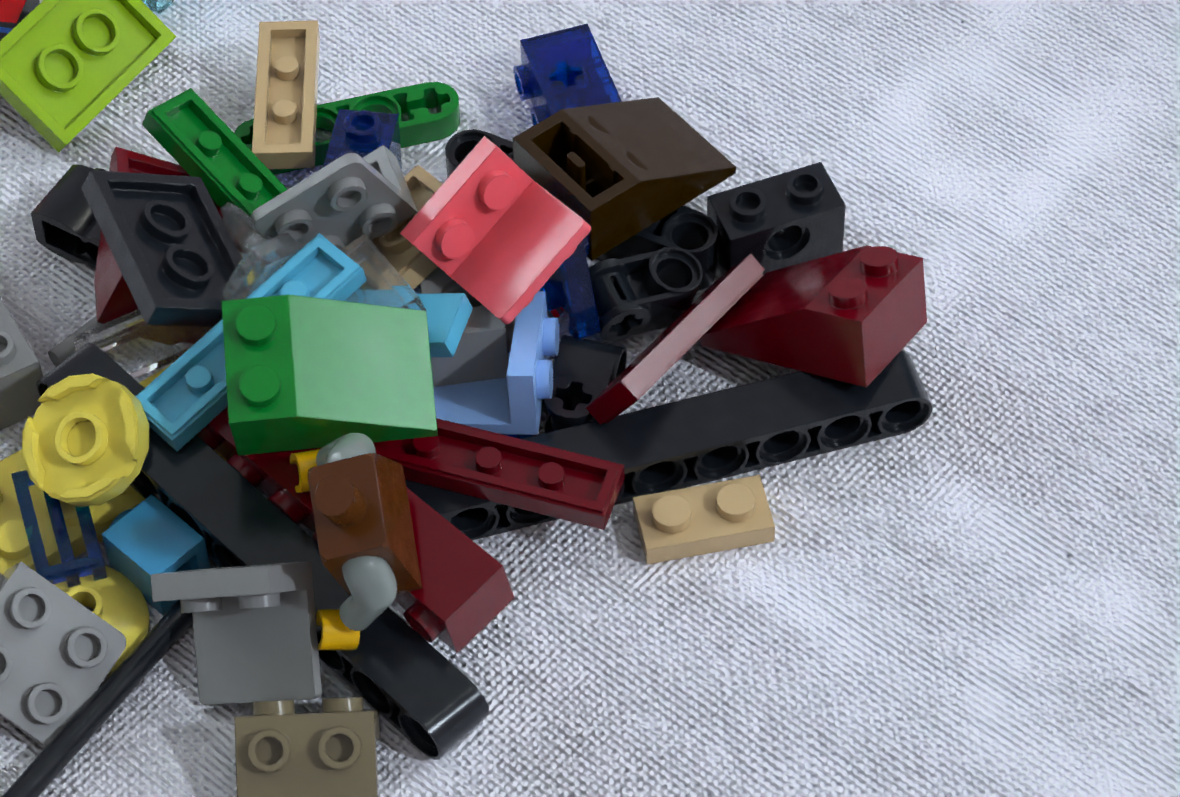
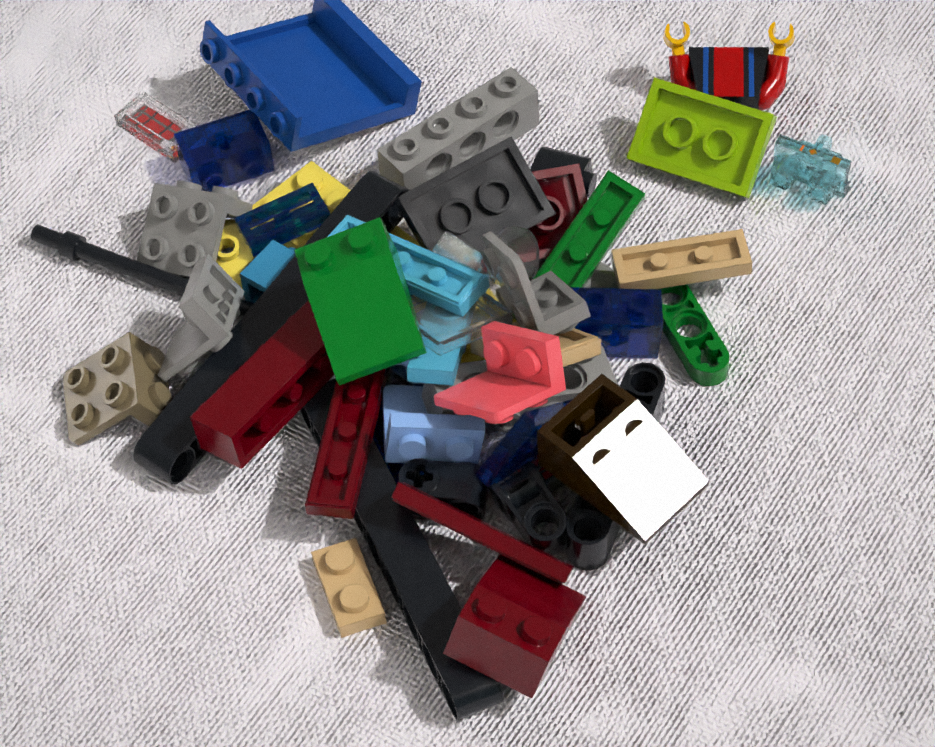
camera: 85 degrees right, 0 degrees up
light yellow tile [22,373,149,507] -> none
reddish brown torso [290,433,423,650] -> none
clear blue brick [513,24,622,126] -> none
black brick [707,162,846,274] -> none

